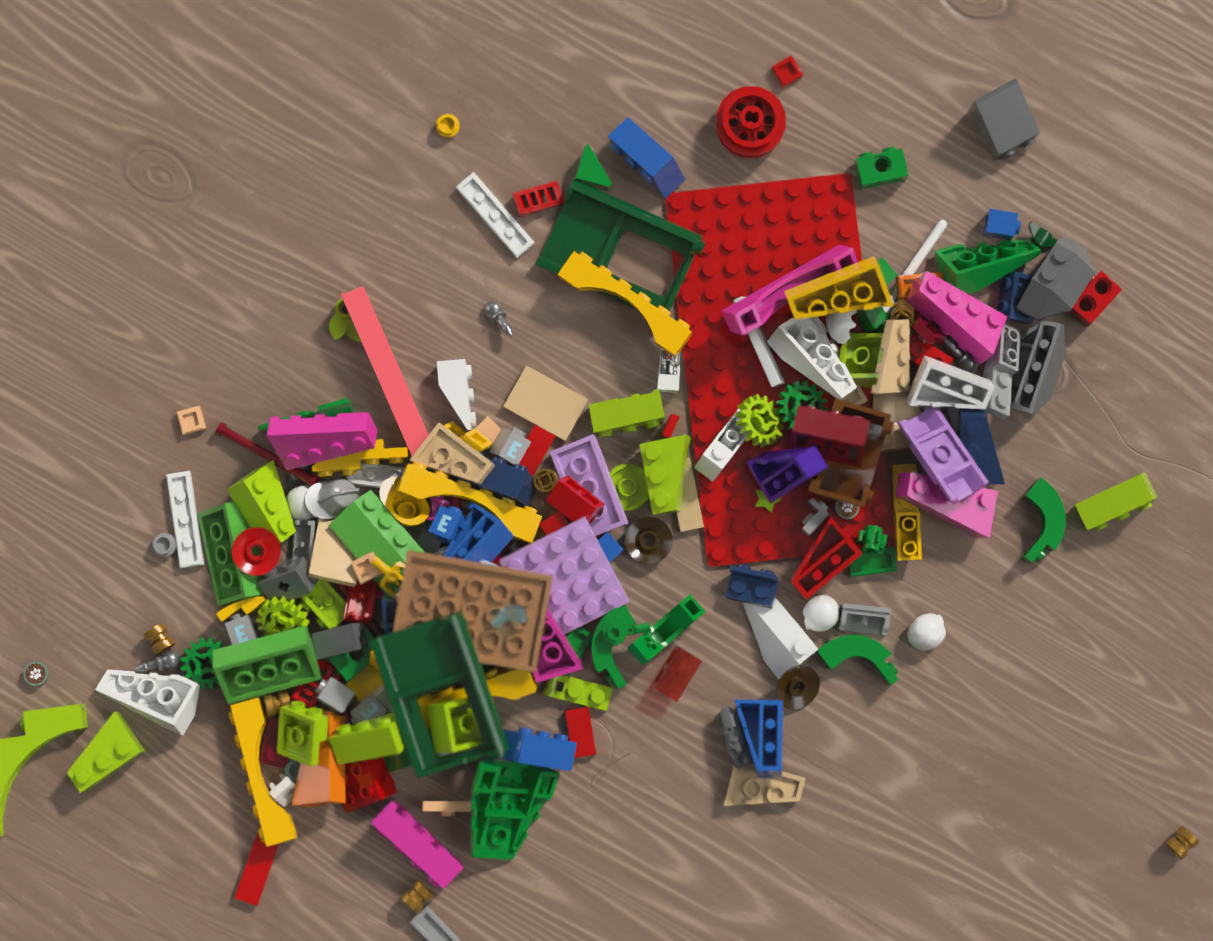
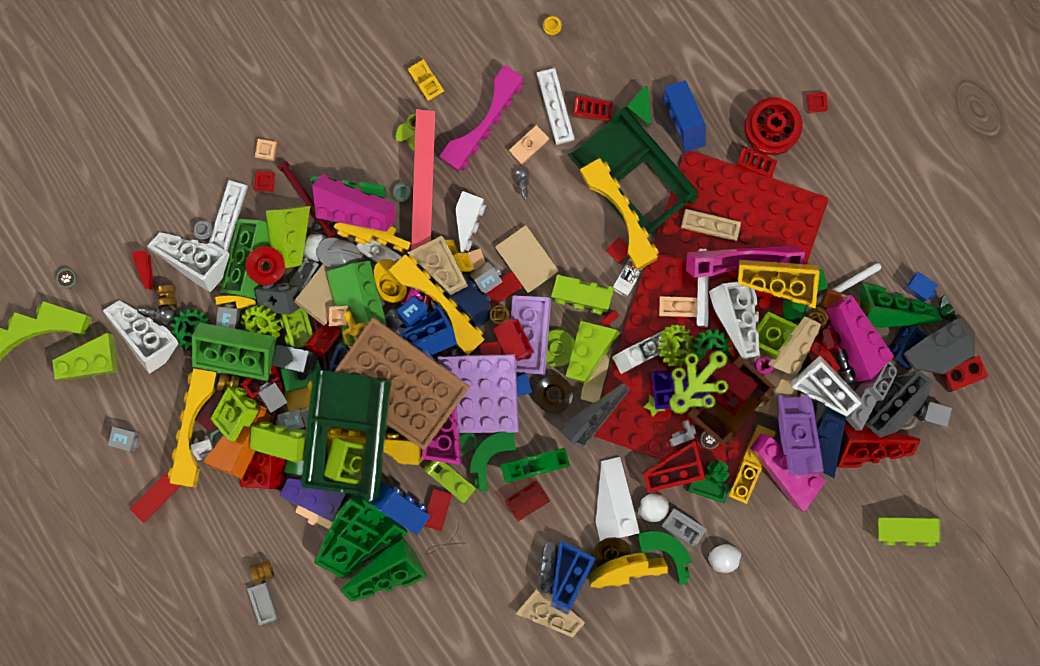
camera: 20 degrees right, 0 degrees up
dark pink wedge [372,800,465,889] -> none
clear light blue arm [490,605,527,630] -> none
green plate [603,621,651,645] -> none
dark blue bracket [725,564,779,609] -> none
white hair [826,310,857,344] -> none
green brick [854,147,909,190] -> none
dark grey slope [968,78,1040,160] -> none
green arch [1021,477,1066,564] -> none
none -> light grey brick [107,427,141,452]
none -> red slope [131,250,154,291]
none -> white wedge [147,232,230,292]
none -> red tile [254,171,275,192]
none -> dark purple wedge [280,478,348,522]
none -> green wedge [340,539,427,602]
none -> sand green tile [393,183,412,203]
none -> yellow slope [407,59,444,101]
none -> dark pink arch [439,65,524,173]
none -> light nougat plate [509,125,549,165]
none -> dark grey wedge [561,383,631,449]
none -> yellow slope [587,552,668,588]
none -> red tile [606,237,629,264]
none -> light nougat plate [659,296,697,318]
none -> lime plant [670,351,728,413]
none -> tan tile [681,209,741,241]
none -> red slope [736,147,778,178]
none -> dark pink bush [753,357,773,374]
none -> red wedge [837,424,921,468]
none -> light grey brick [919,402,952,427]

